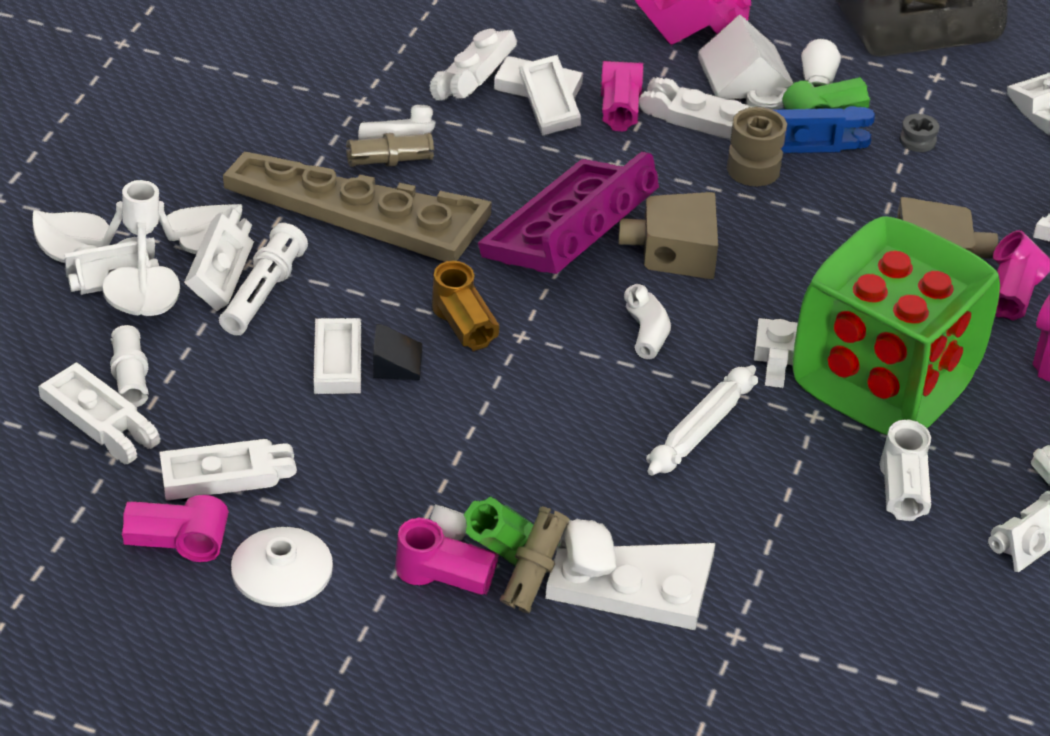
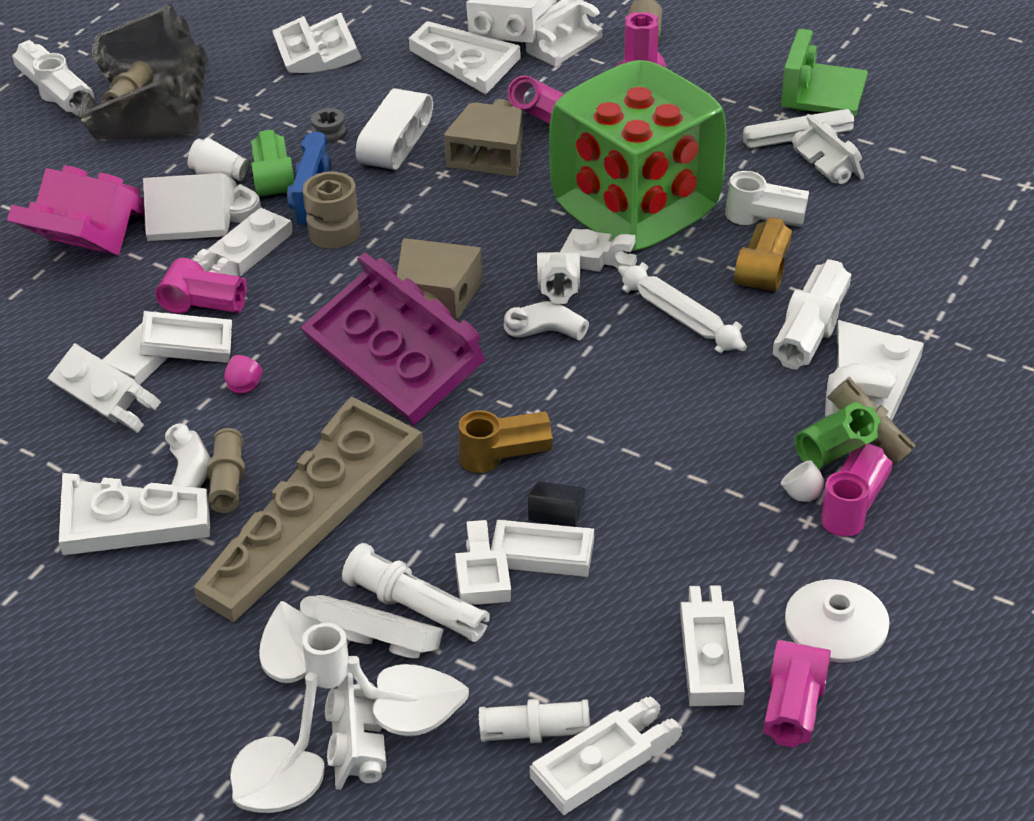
camera: 75 degrees left, 0 degrees up
none -> white wing [59,473,210,555]
none -> dark pink hinge [224,355,263,394]
none -> white beam [356,88,433,170]
none -> white plate [455,520,511,605]
none -> white piece [537,252,580,304]
none -> pearl gold piece [734,217,792,292]
none -> white piece [773,259,851,370]

